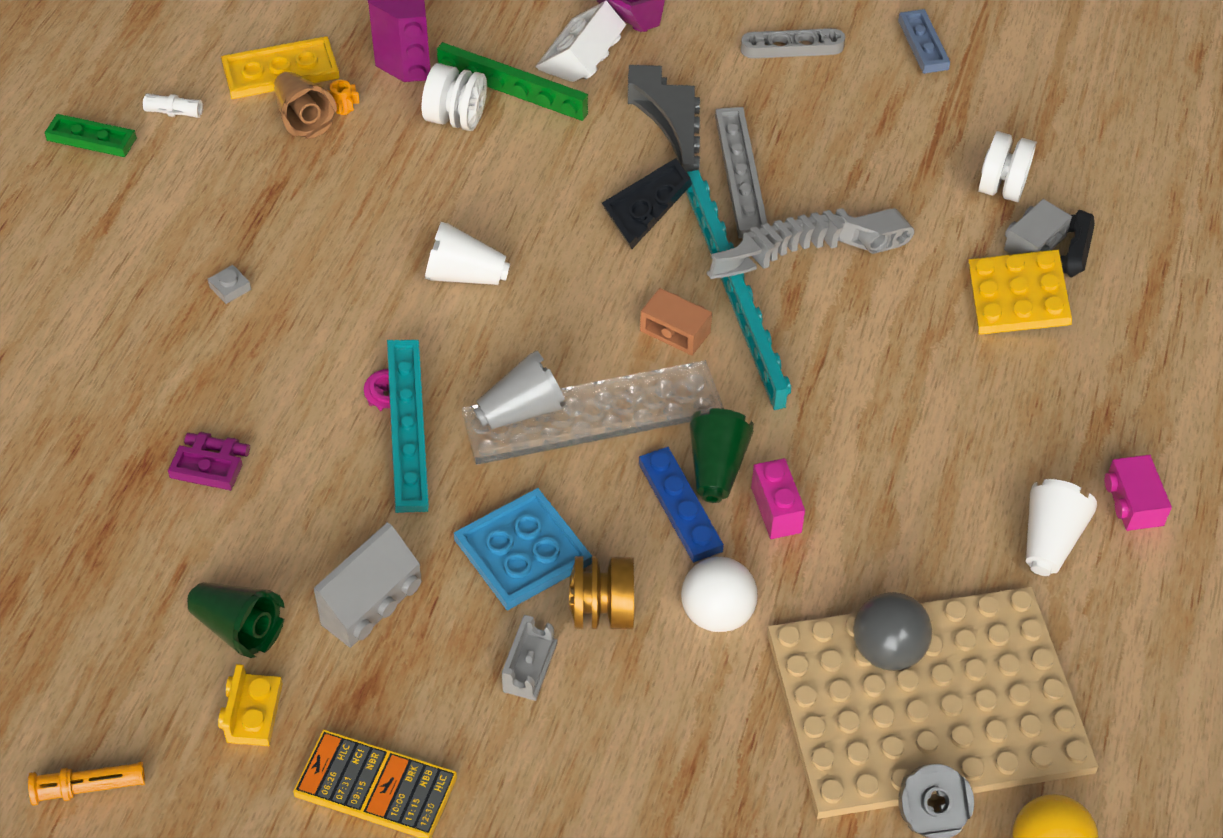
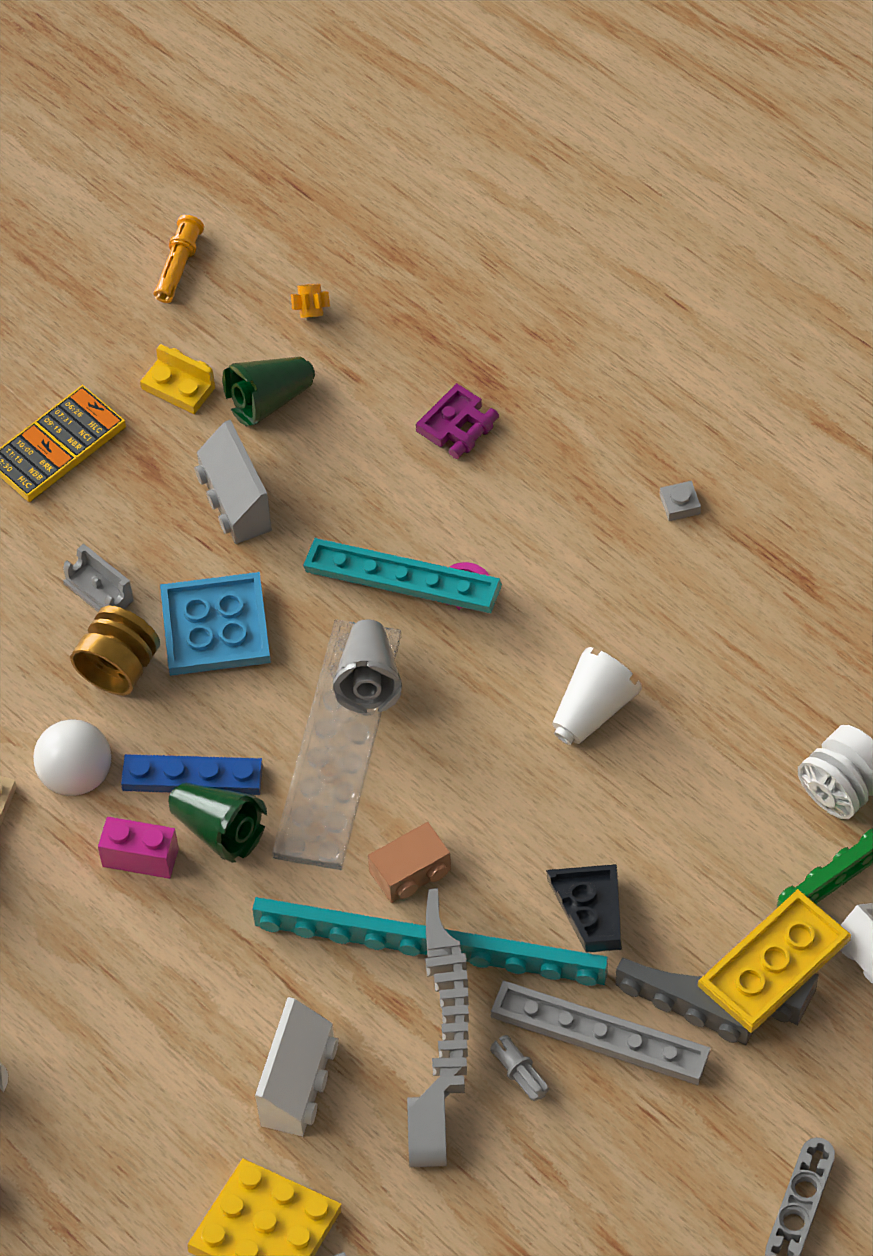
camera: 120 degrees right, 5 degrees up
none -> white slope [255,997,338,1137]
none -> light orange gear [291,283,330,318]
none -> light grey axle [490,1035,549,1101]
none -> yellow tile [698,889,851,1033]

